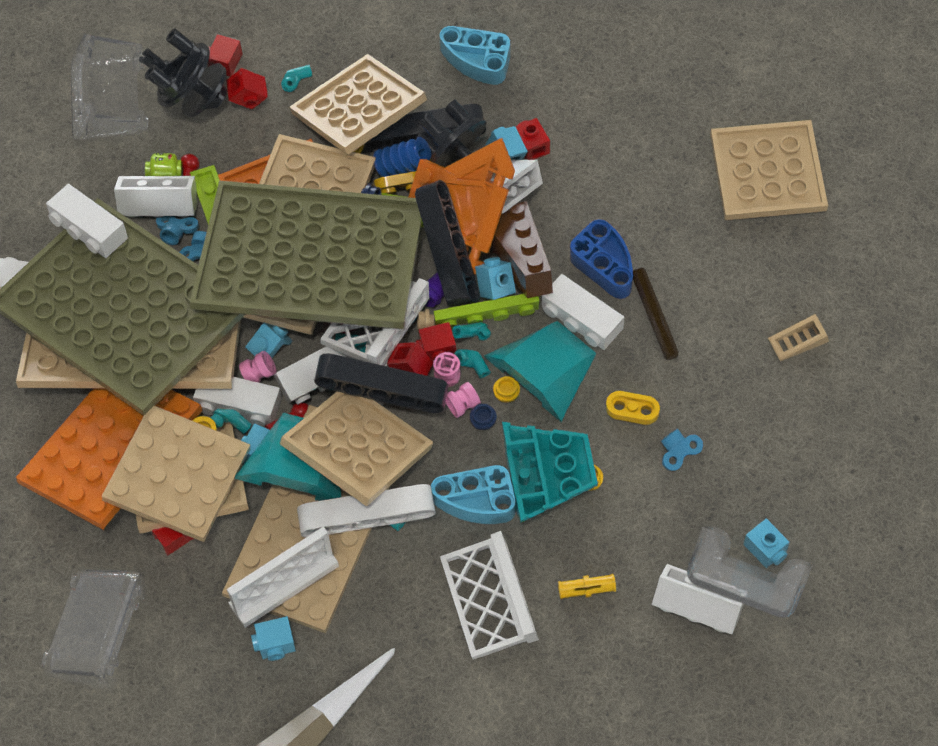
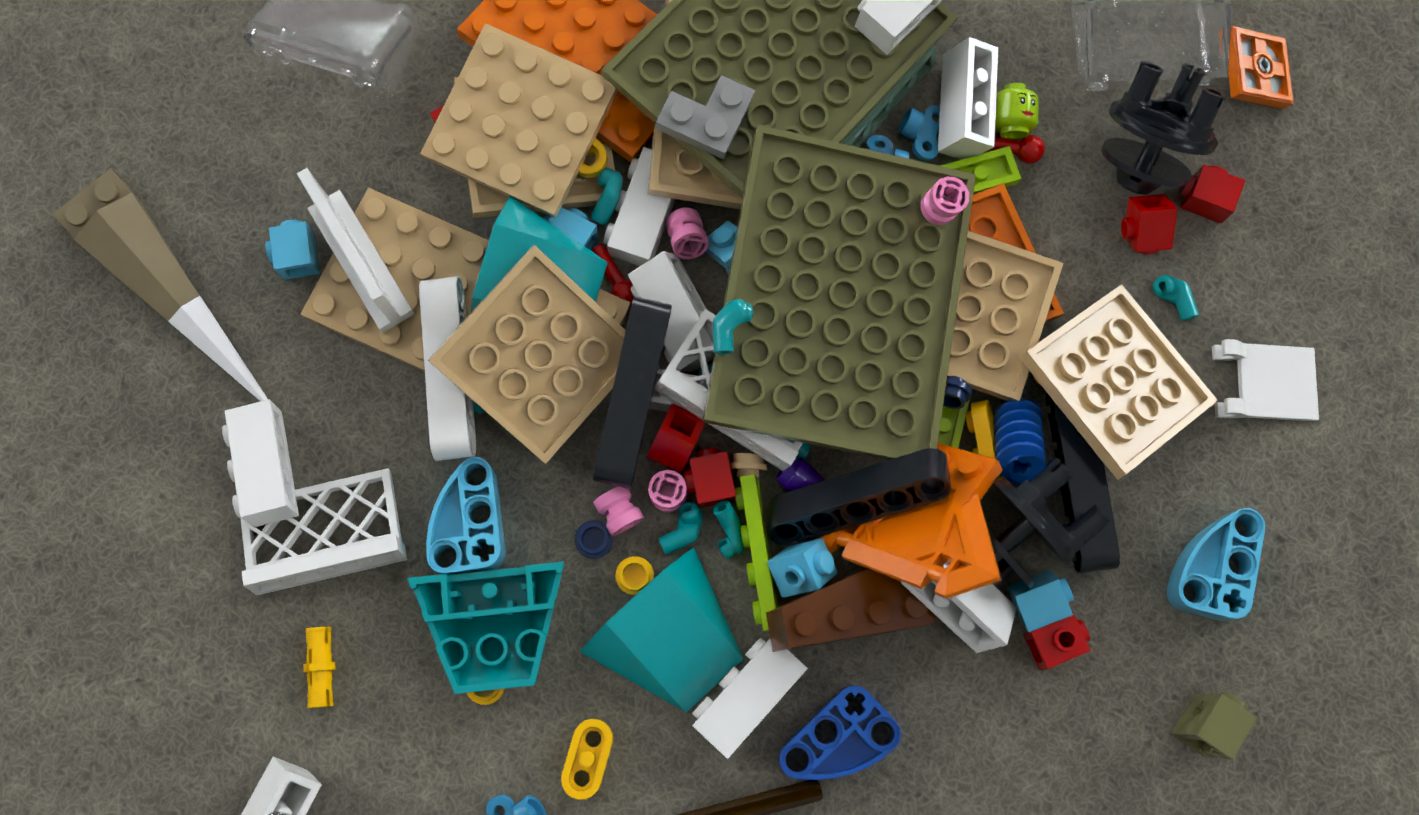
camera: 90 degrees right, 15 degrees up
none -> white brick [222,399,299,528]
none -> light grey plate [655,75,755,160]
none -> teal arm [713,299,753,355]
none -> bright pink wheel [921,176,969,225]
none -> olive brick [1171,692,1258,760]
none -> white flag [1212,339,1319,421]
none -> orange piece [1223,26,1293,109]

